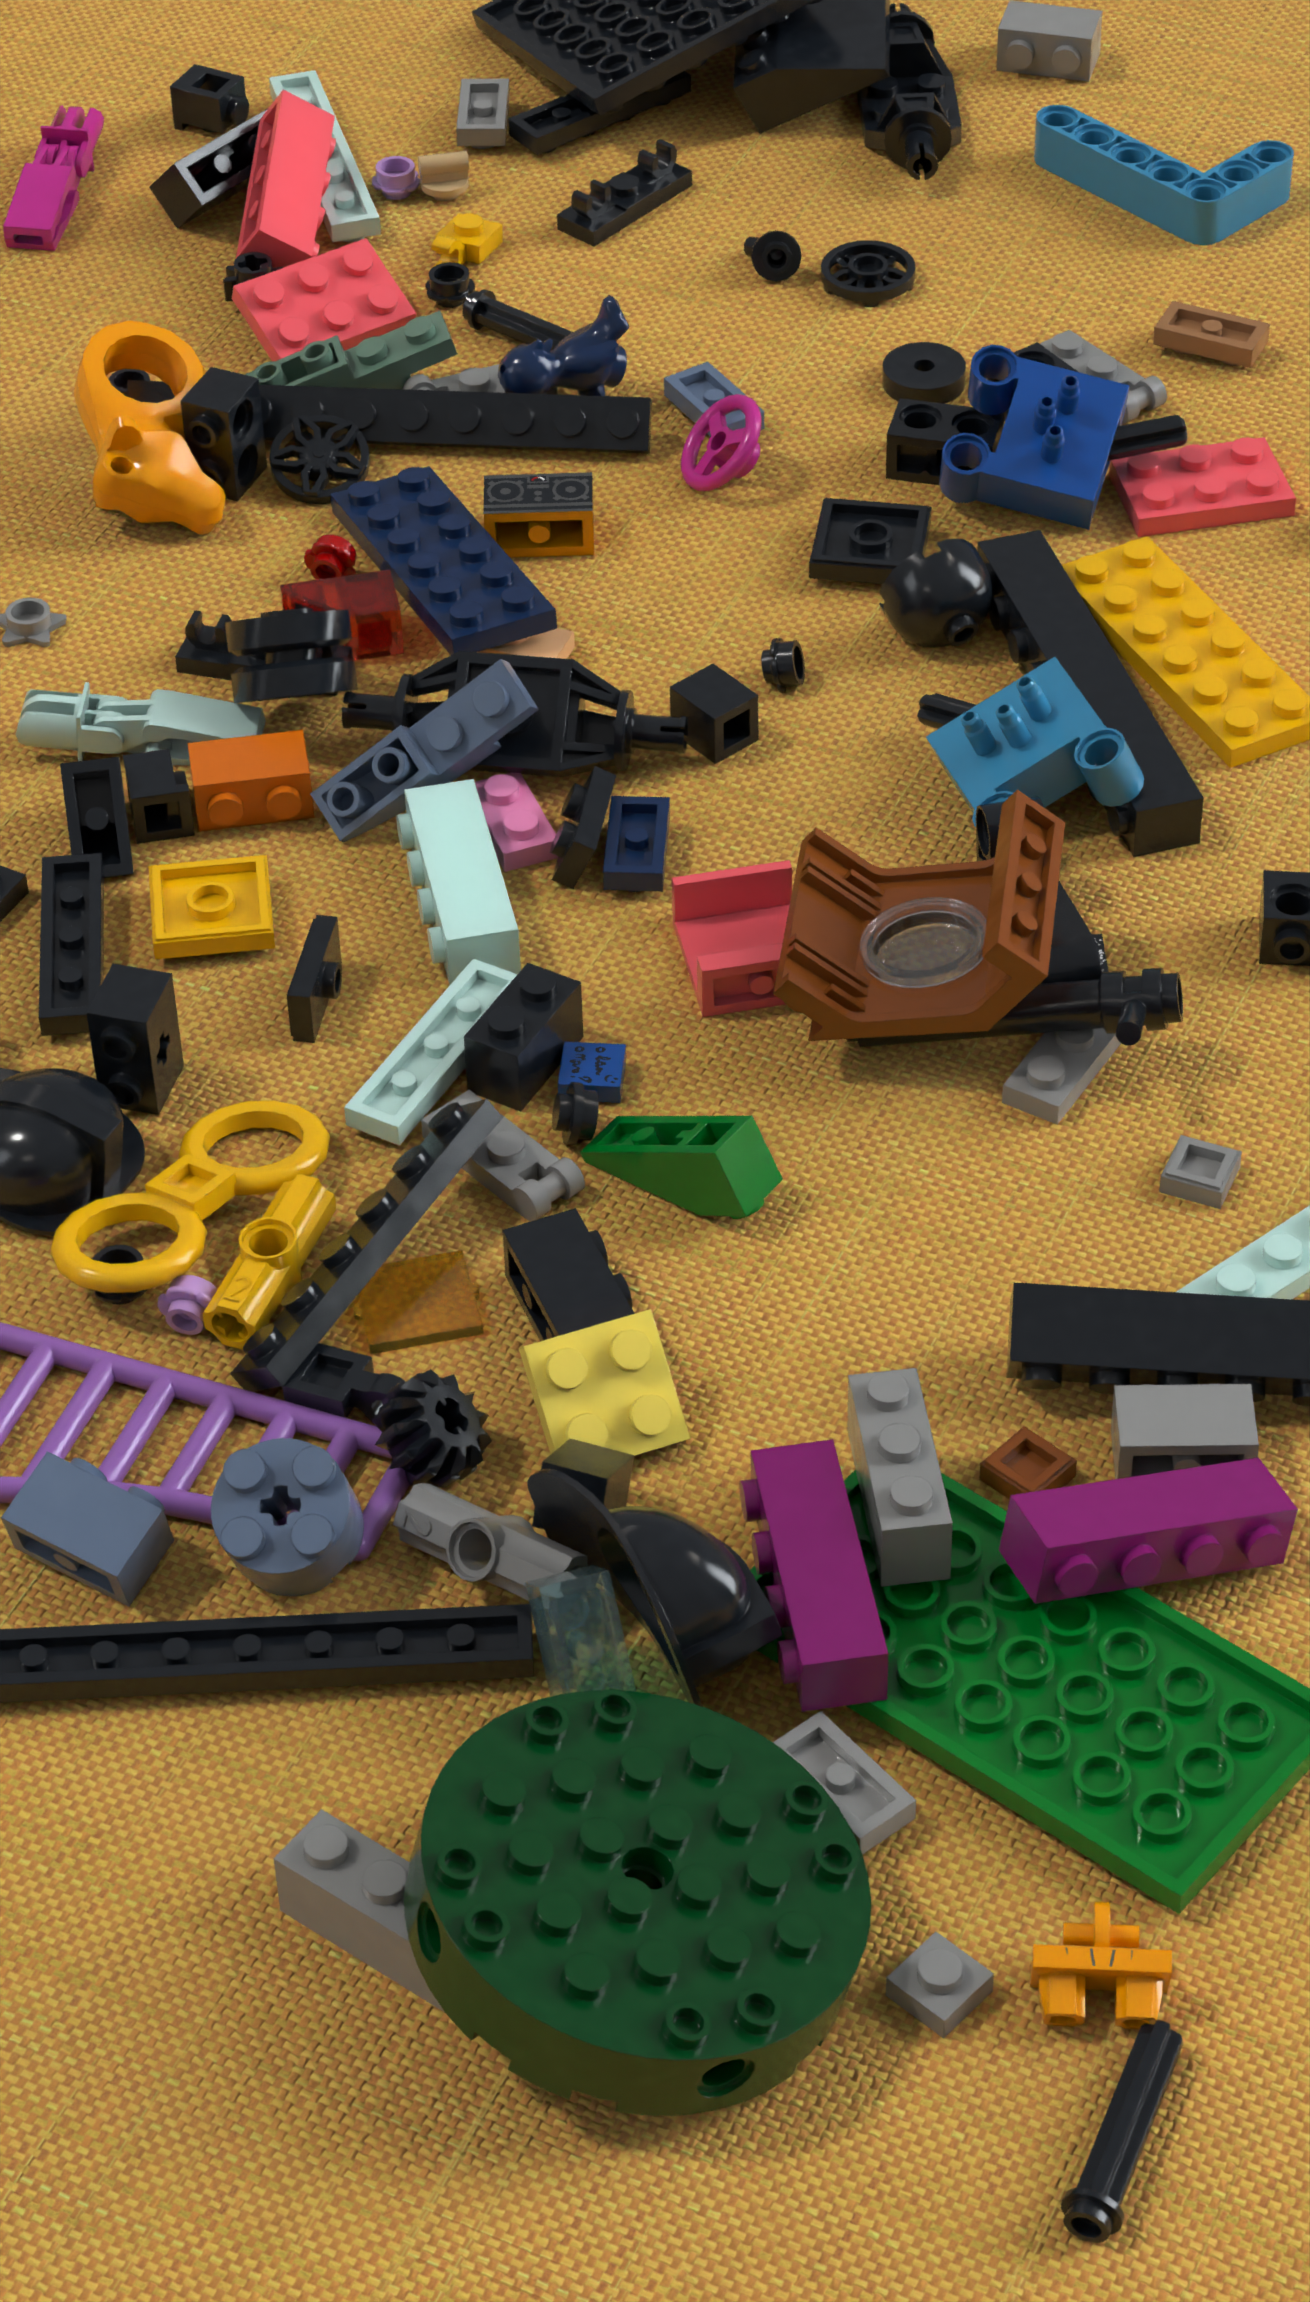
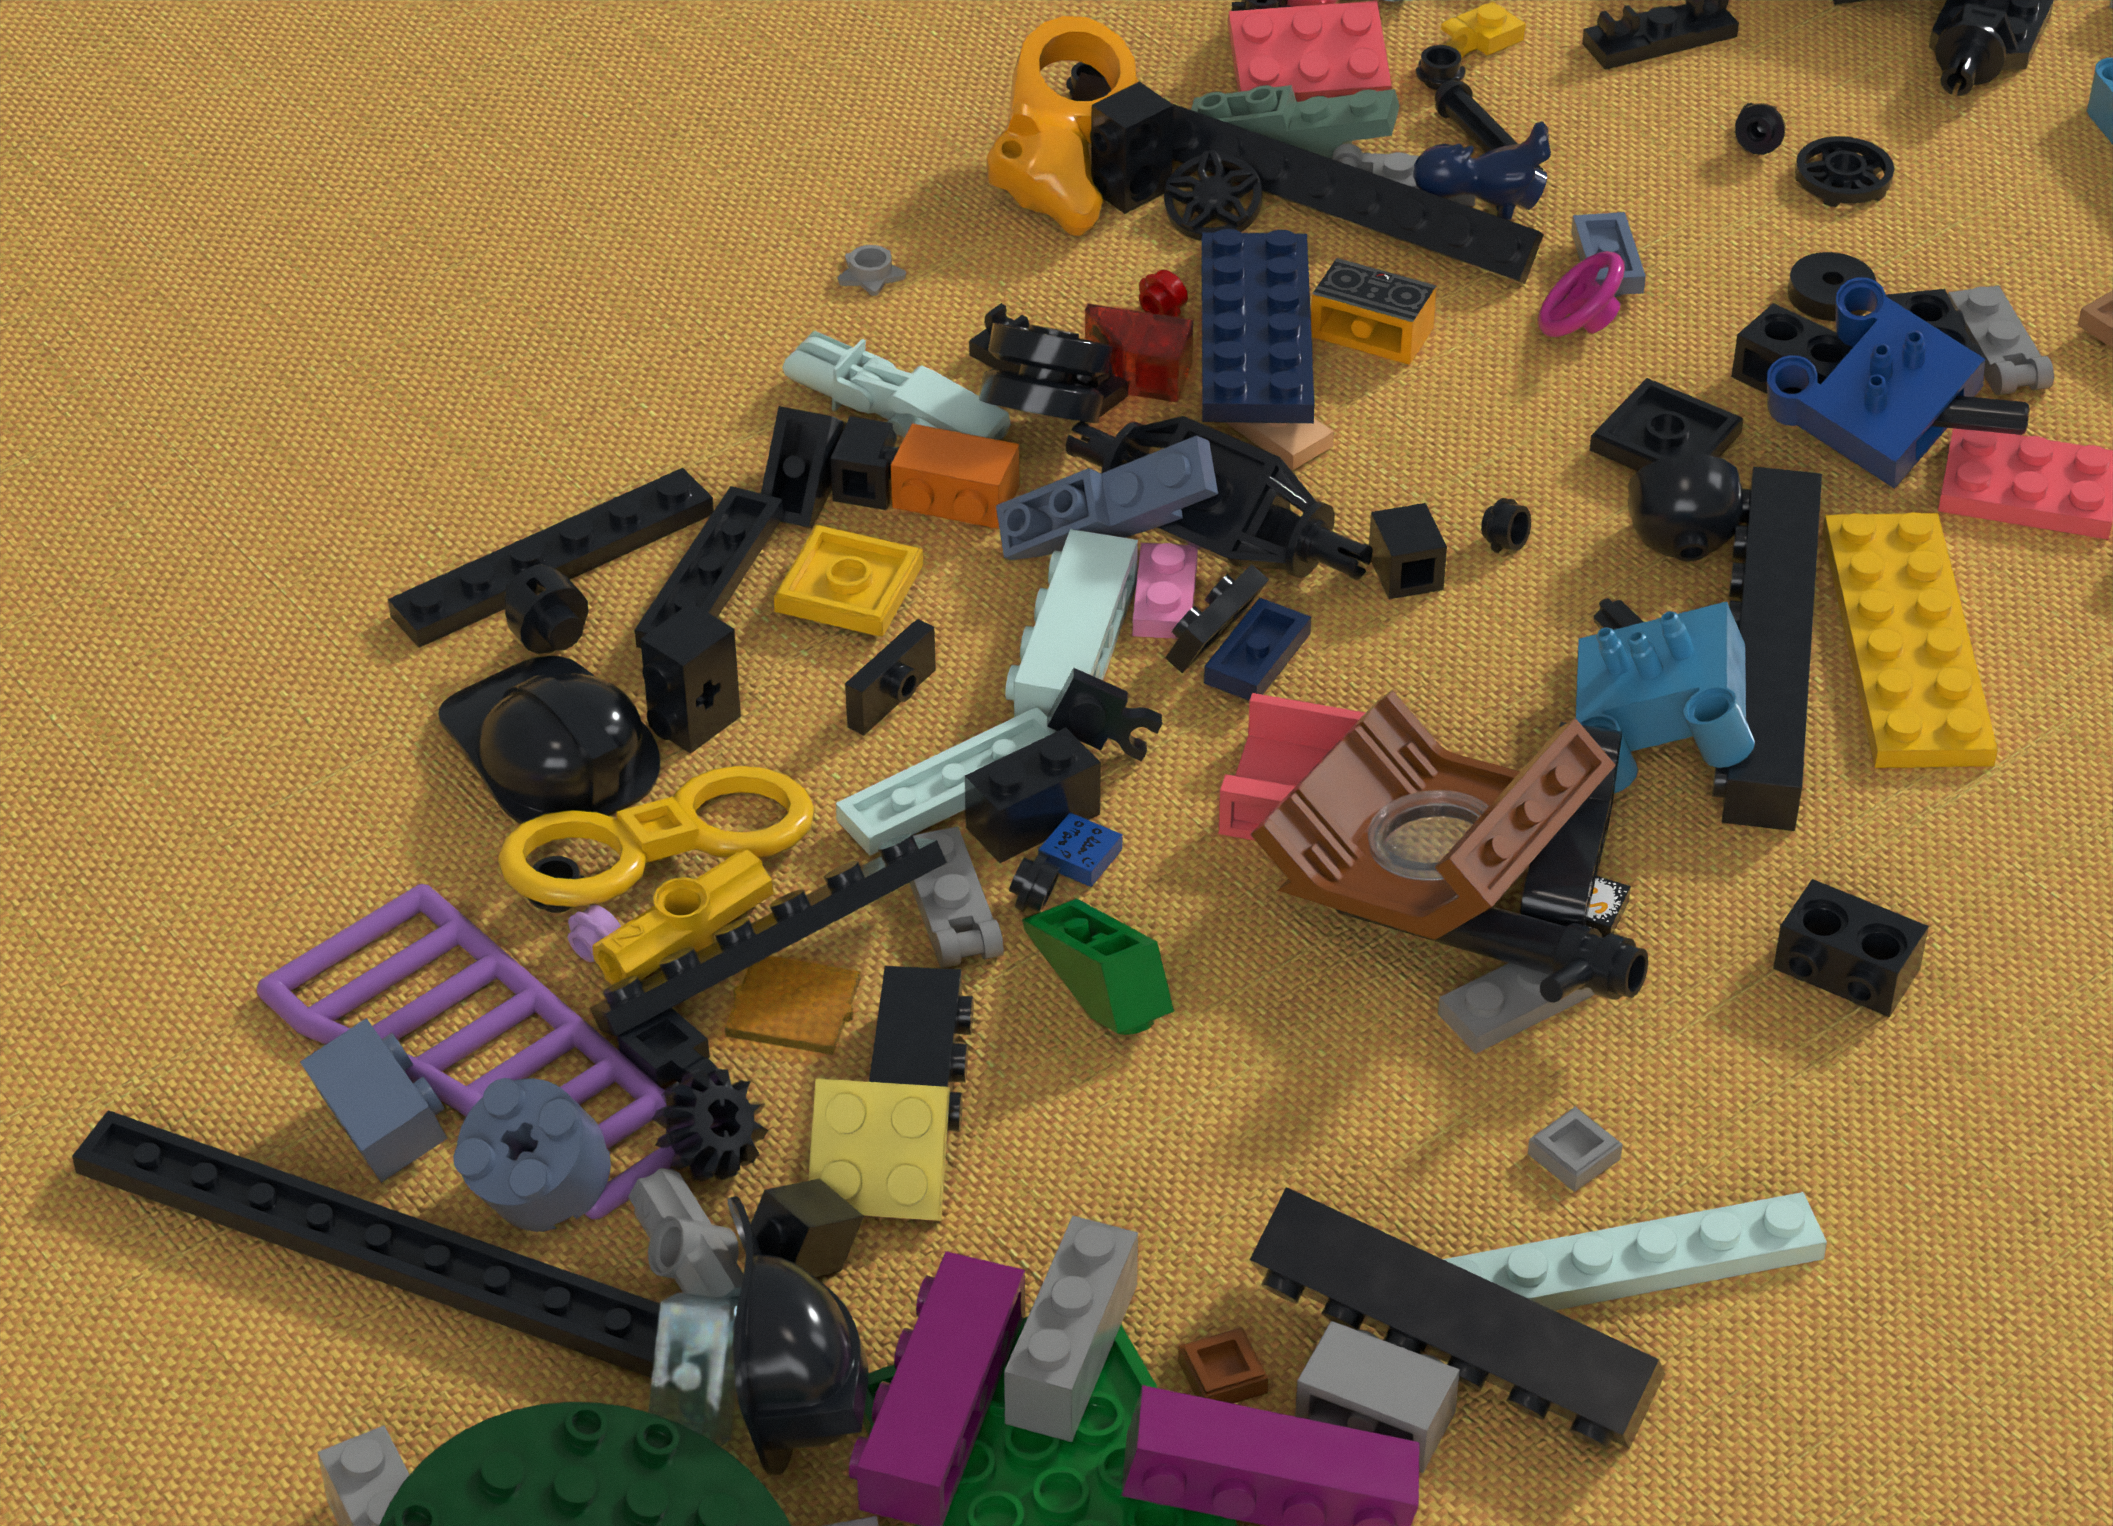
camera: 25 degrees right, 0 degrees up
none -> black plate [1047,667,1162,761]

